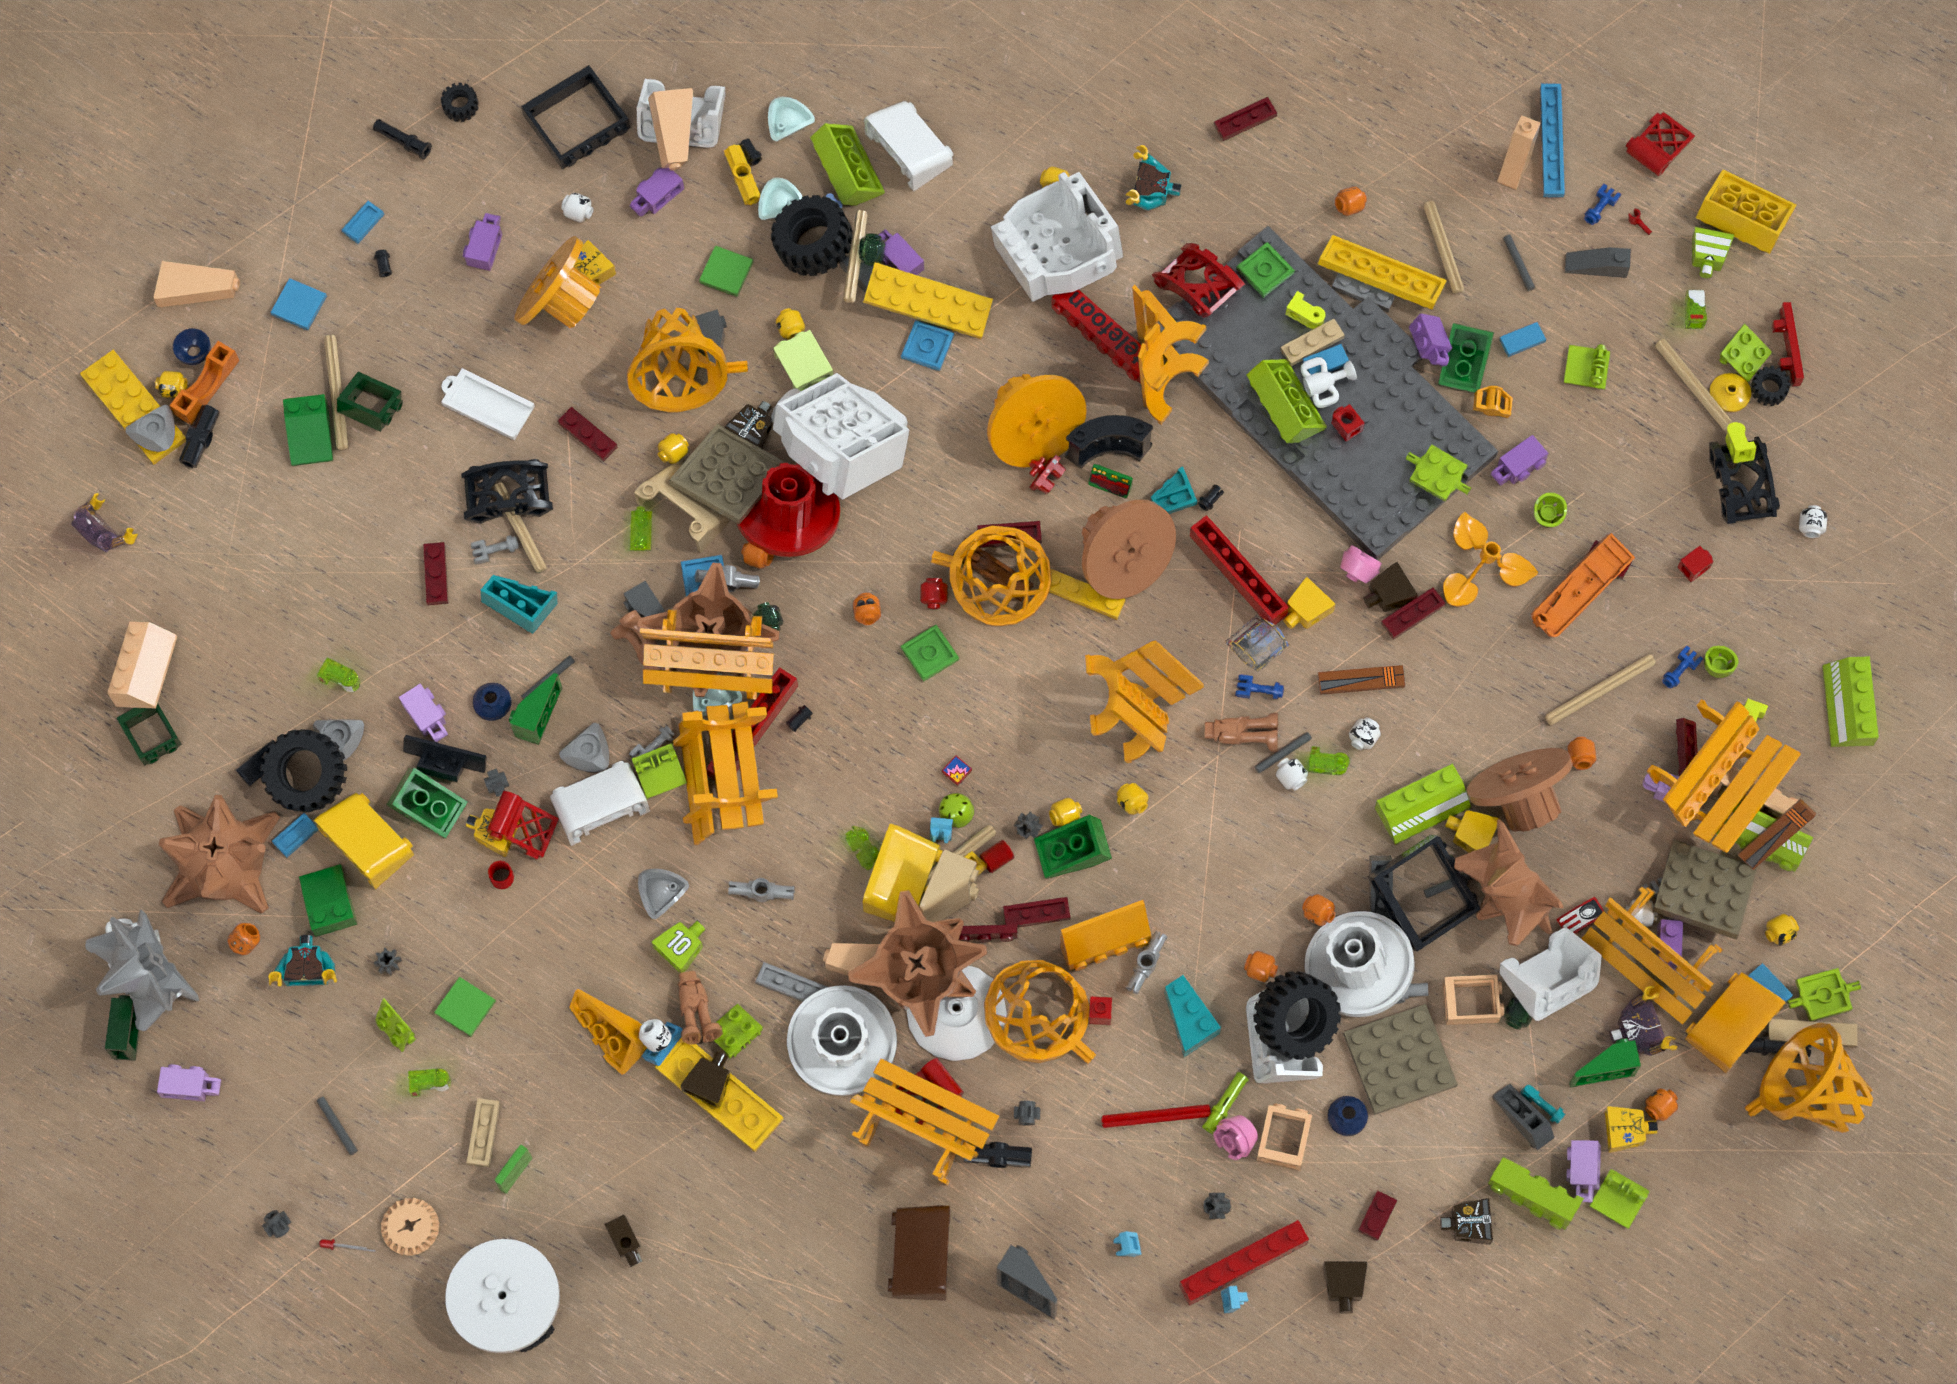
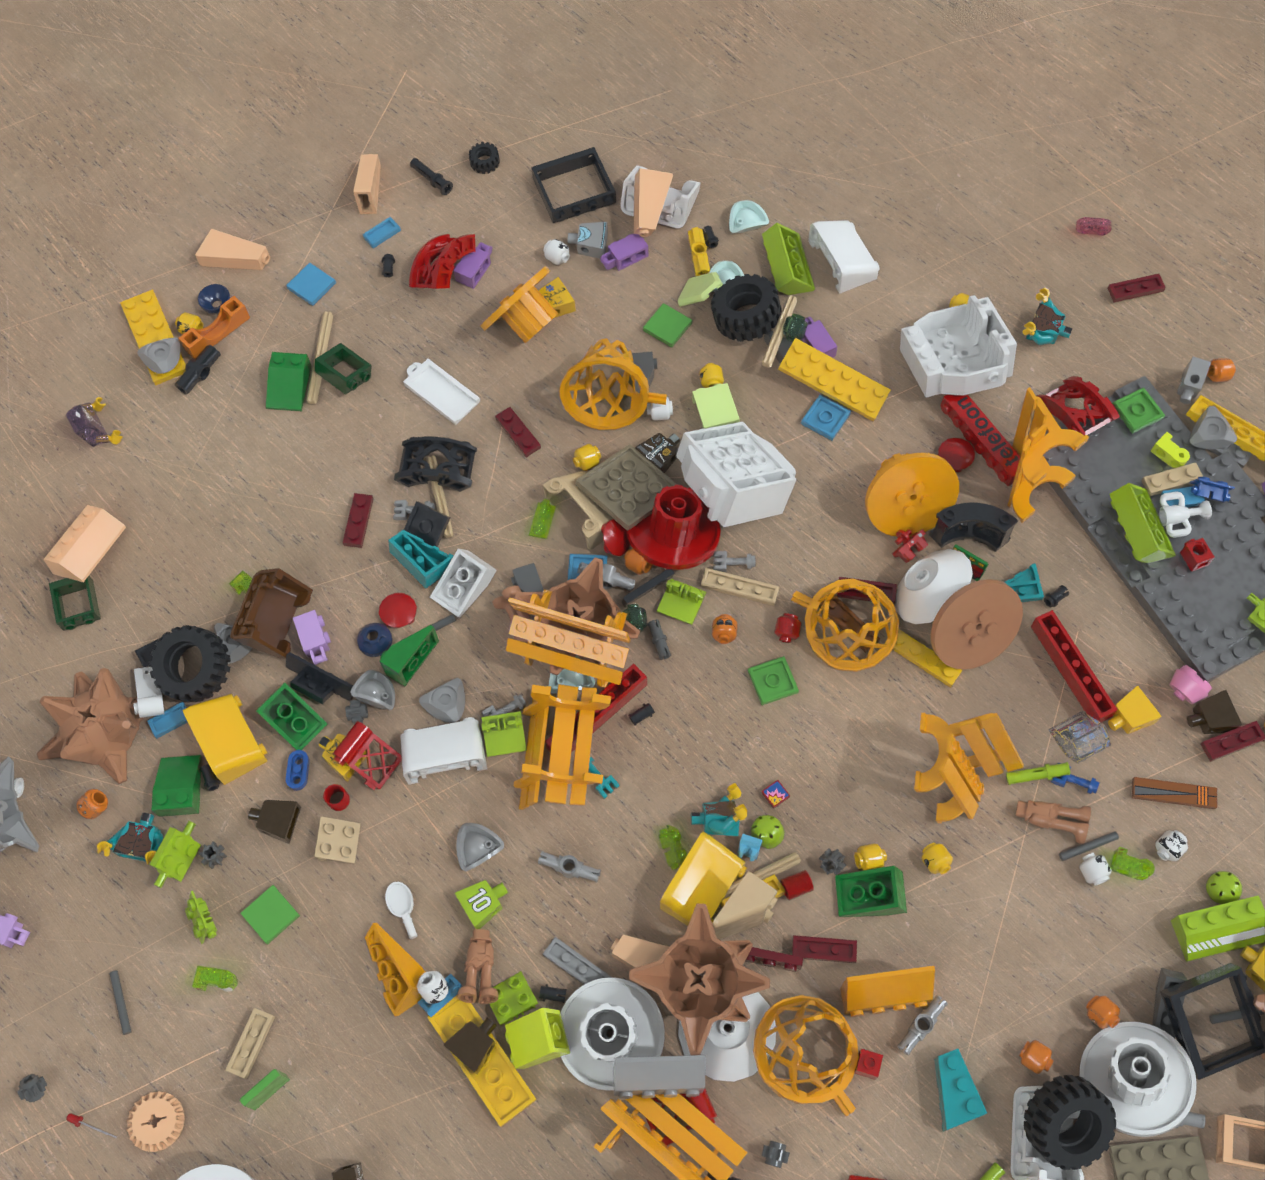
camera: 15 degrees right, 5 degrees down
none -> white door [134,667,164,718]
none -> lime plate [149,821,201,888]
none -> black pin [200,764,220,791]
none -> reddish brown windscreen [230,568,313,659]
none -> dark brown torso [248,800,301,844]
none -> blue plate [286,750,310,791]
none -> tan hinge [314,817,361,864]
none -> light grey hat [351,670,395,710]
none -> light nougat slope [354,154,381,214]
none -> red dish [379,593,417,628]
none -> white piece [385,882,417,939]
none -> black plate [404,501,451,547]
none -> red fence [409,234,476,289]
none -> white slope [430,549,497,618]
none -> neon yellow slope [505,1008,570,1069]
none -> black pin [539,984,567,1003]
none -> light grey torso [568,222,608,259]
none -> teal hinge [588,757,620,799]
none -> red dish [601,519,630,556]
none -> light grey slope [613,1055,706,1099]
none -> black tile [622,569,675,607]
none -> white head [647,397,673,421]
none -> dark grey pin [647,619,671,660]
none -> lime hinge [656,579,706,625]
none -> yellowish green tile [678,272,723,307]
none -> torso [691,783,747,836]
none -> tan tile [701,568,780,606]
none -> light grey hinge [713,551,756,572]
none -> white dish [895,549,973,625]
none -> red dish [938,438,975,473]
none -> lime pin [1006,762,1070,785]
none -> clear pink plate [1076,217,1112,236]
none -> light grey torso [1177,356,1211,404]
none -> light grey hat [1189,406,1237,449]
none -> blue hinge [1190,477,1235,503]
none -> lime helmet [1206,871,1242,904]

